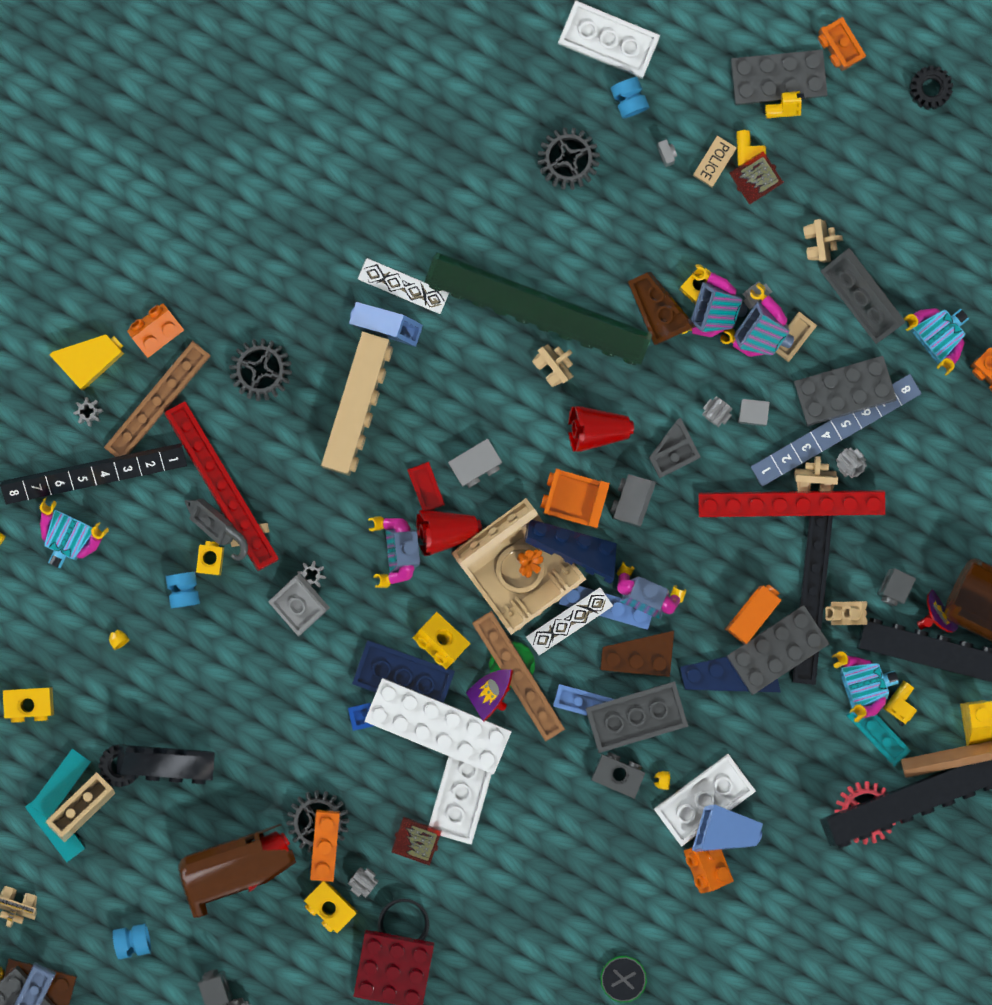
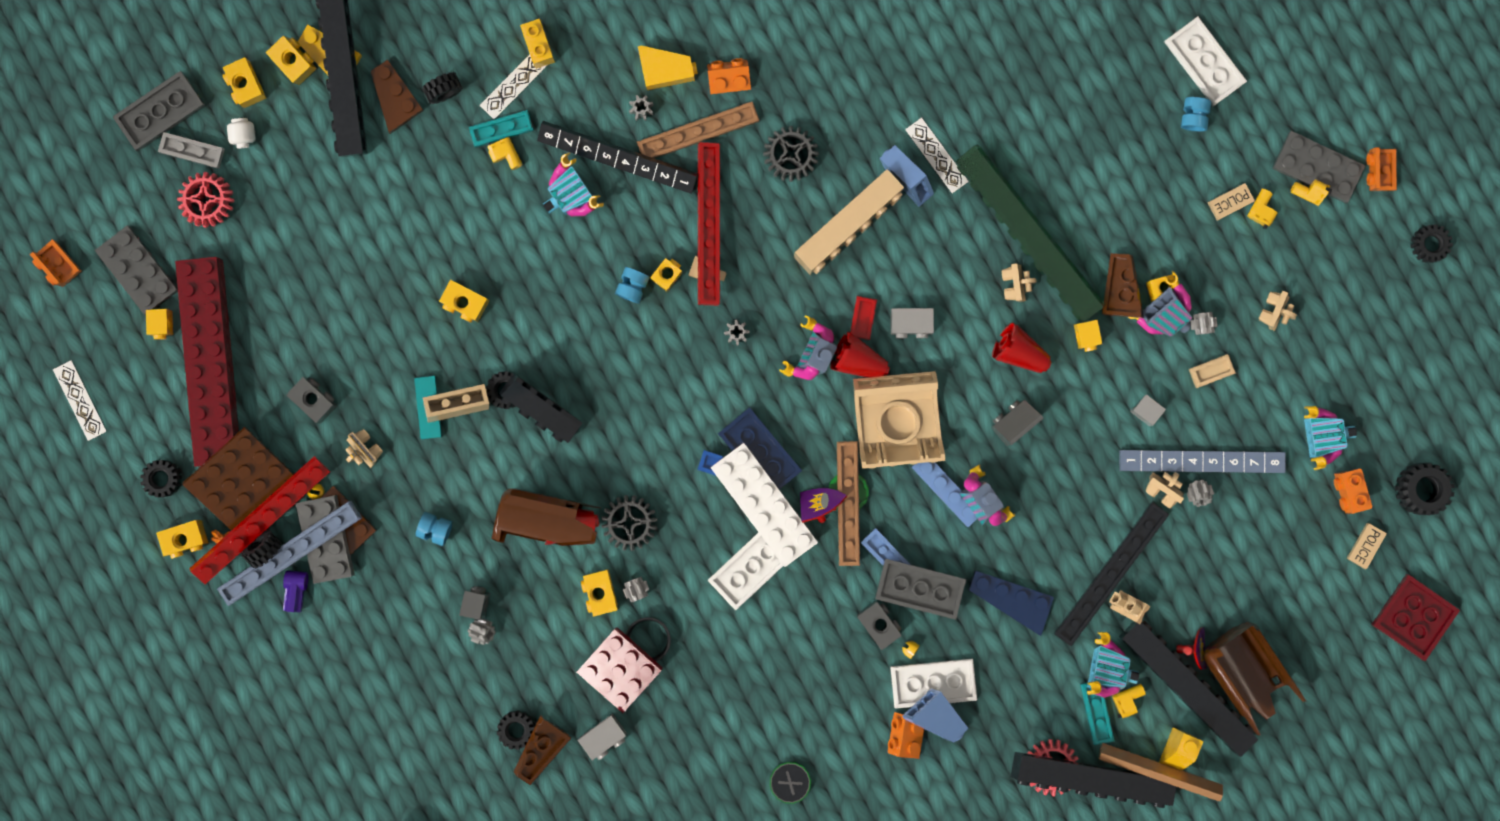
camera: 35 degrees right, 0 degrees up
teal tile [30,749,91,818] -> none
yellow hinge [109,630,130,650] -> none
dark grey plate [185,499,248,561] -> none
light grey tile [268,573,330,637] -> none
orange plate [310,810,340,882] -> none
piece [391,817,442,866] -> none
yellow brick [413,612,471,669] -> none
orange plant [517,549,543,578] -> none
dark blue wing [525,520,617,584] -> none
white sticker [526,588,613,655] -> none
dark grey gear [538,127,600,190] -> none
orange panel [540,468,610,529] -> none
reddish brown wing [600,631,674,677] -> none
dark grey wing [649,418,701,479] -> none
light grey plate [657,139,677,167] -> none
red plate [698,490,885,517] -> none
light grey gear [702,396,732,427] -> none
torso [720,283,794,357] -> none
orange window [725,585,781,644] -> none
dark grey plate [726,605,829,695] -> none
piece [729,151,784,205] -> none
dark grey plate [794,356,897,426] -> none
dark grey plate [821,248,905,344] -> none
dark grey brick [877,568,916,606] -> none
none -> yellow brick [1074,320,1102,352]

